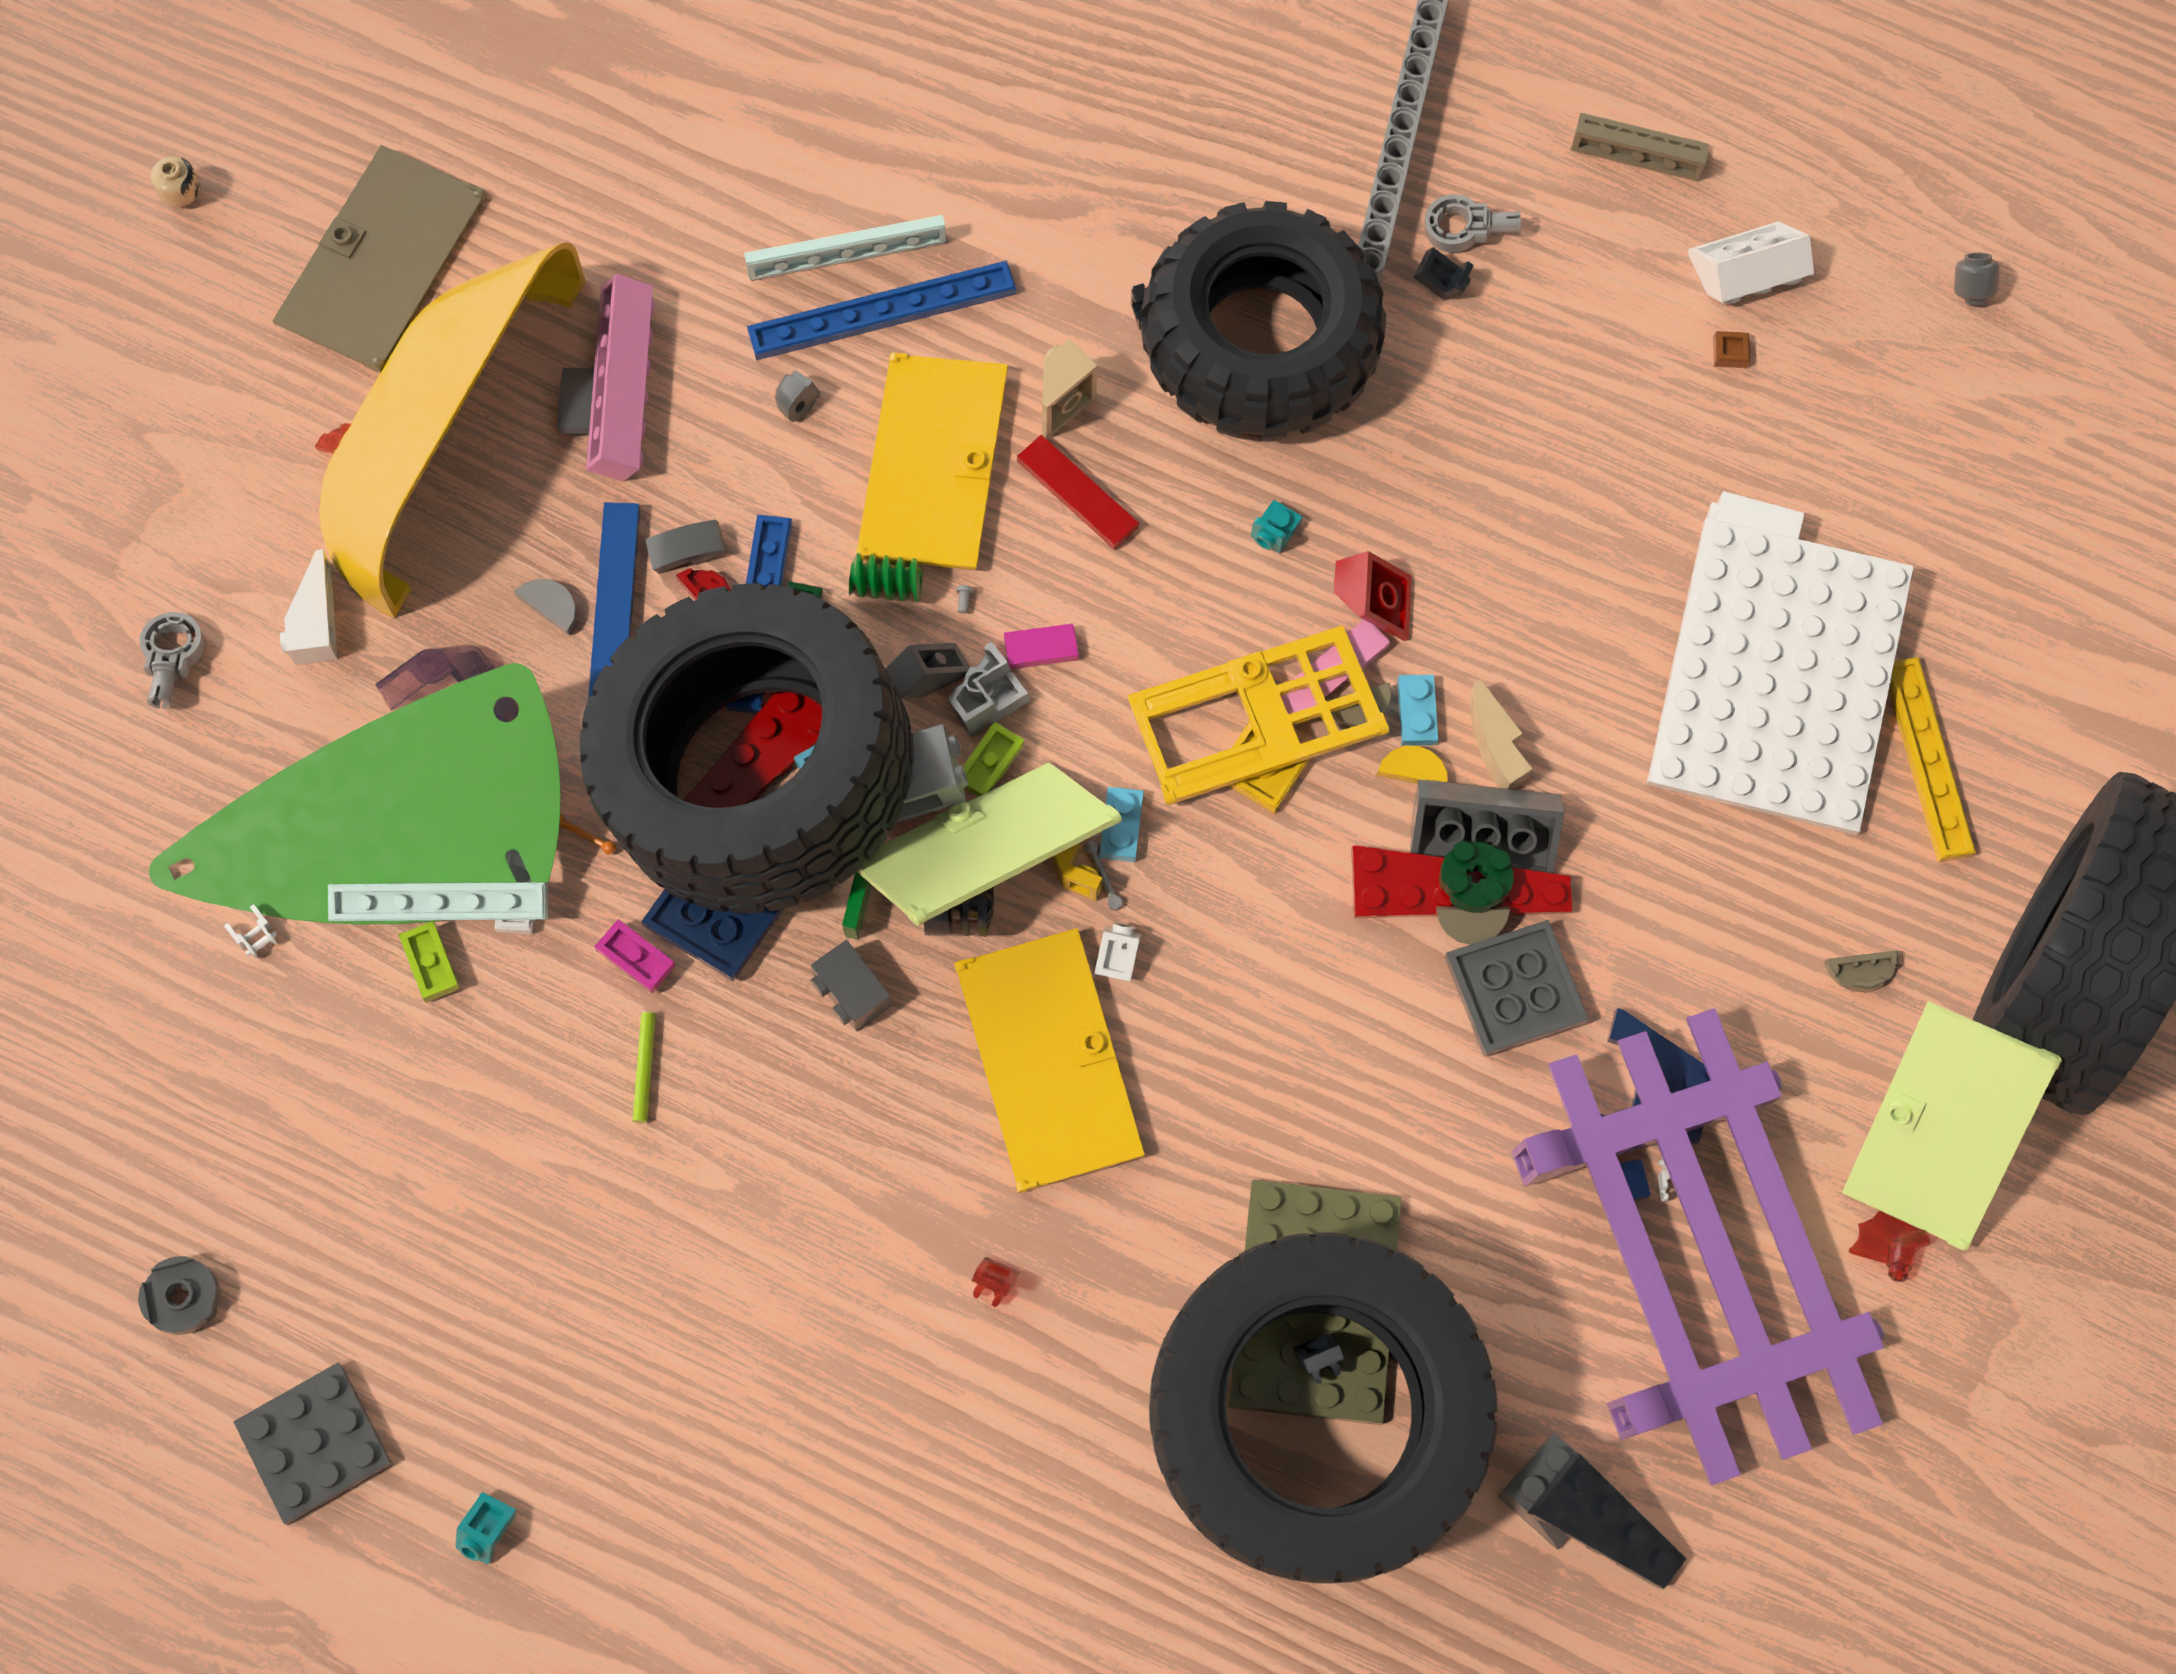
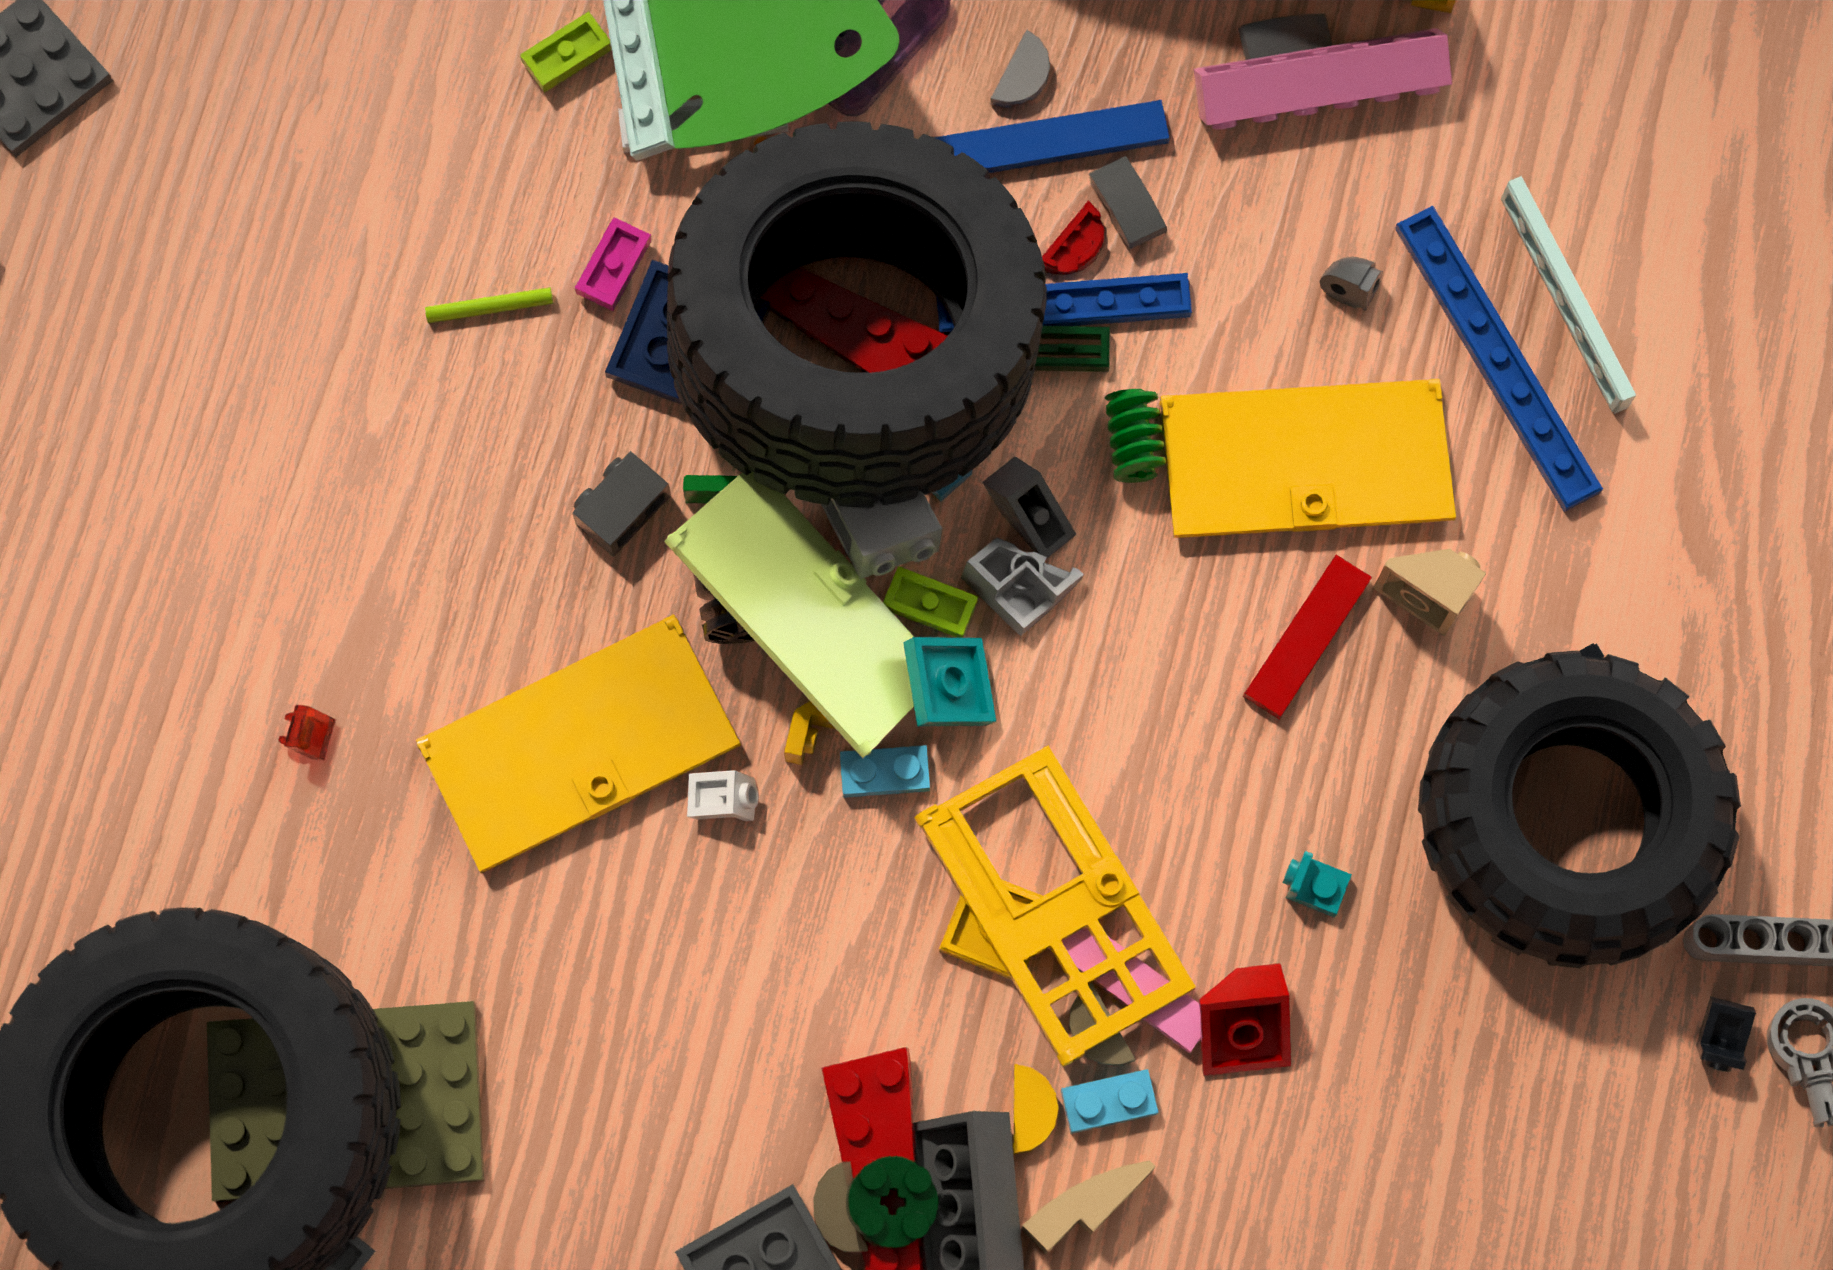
camera: 80 degrees right, 5 degrees up
light grey piece [956,585,974,614] -> none
dark pink tile [1004,623,1079,669] -> none
light grey hinge [1084,841,1122,911] -> none
black tile [1293,1333,1344,1384] -> none
none -> teal plate [903,637,996,727]

